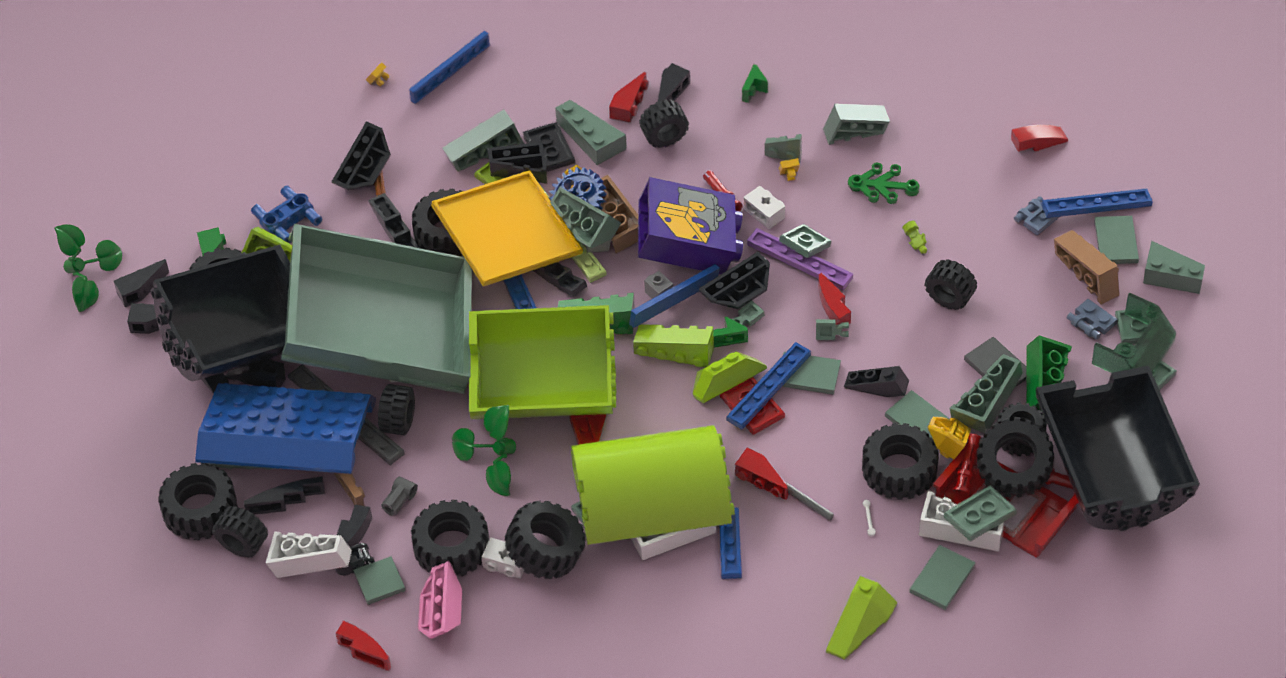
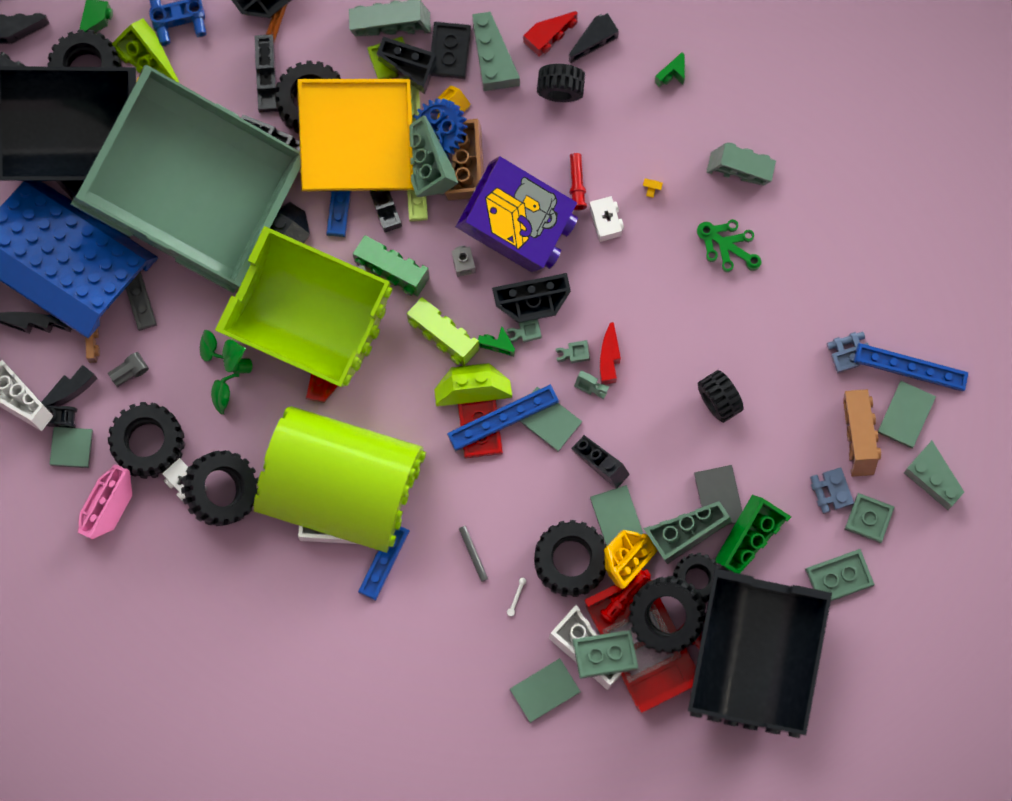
camera: 25 degrees right, 25 degrees up
red slope [336,620,391,671] -> none
black tyre [378,384,415,436] -> none
blue tile [630,264,720,328] -> none
red slope [735,447,788,500] -> none
medium lavender plate [747,228,853,291] -> none
sand green wing [765,134,802,163] -> none
sand green tile [779,224,832,258] -> none
lime wedge [826,576,897,660] -> none
lime piece [902,220,927,254] -> none
red slope [1011,125,1068,152] -> none
clear green windscreen [1092,292,1176,374] -> none
none -> sand green plate [556,340,590,363]

